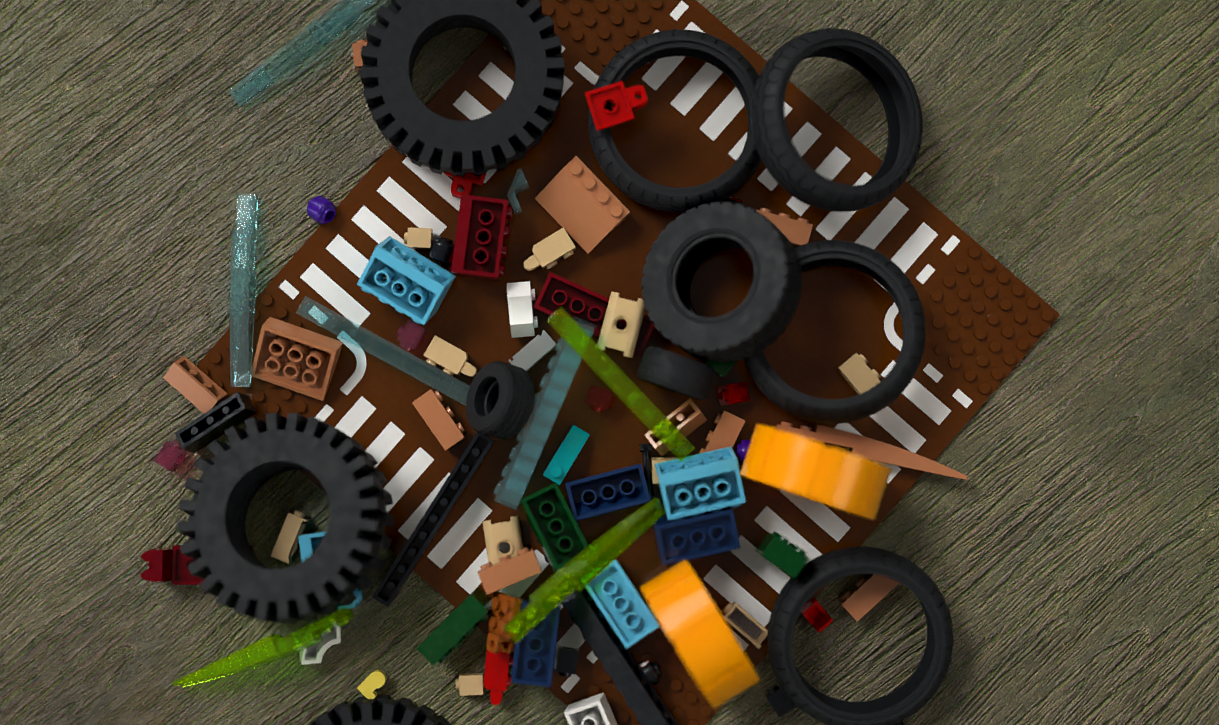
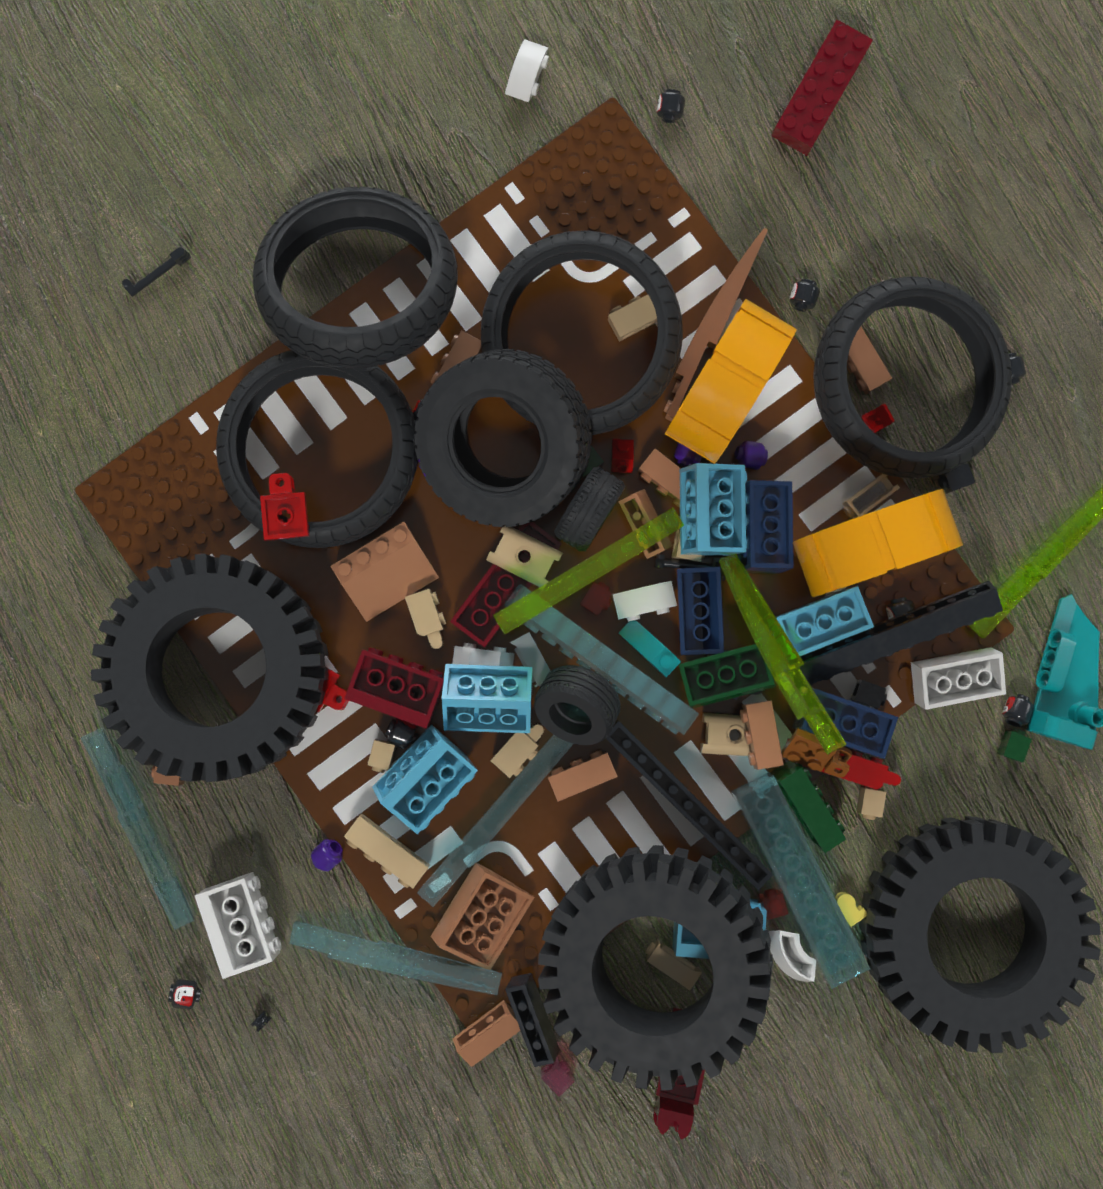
camera: 80 degrees left, 0 degrees up
clear neon green slope [172,608,354,687] -> none
clear pink brick [396,320,427,351] -> none
clear light blue slope [507,168,529,215] -> none
dark green brick [755,531,808,579] -> none
none -> head [168,979,201,1009]
none -> white brick [195,872,282,979]
none -> black bush [250,1010,272,1032]
none -> tan brick [344,814,430,888]
none -> medium azure brick [442,664,532,733]
none -> white brick [505,39,549,102]
none -> white brick [613,581,677,622]
none -> black head [656,89,685,123]
none -> clear light blue brick [731,773,870,989]
none -> dark purple head [735,440,768,470]
none -> clear red brick [758,888,789,920]
none -> dark red brick [771,20,873,156]
none -> black head [789,279,820,312]

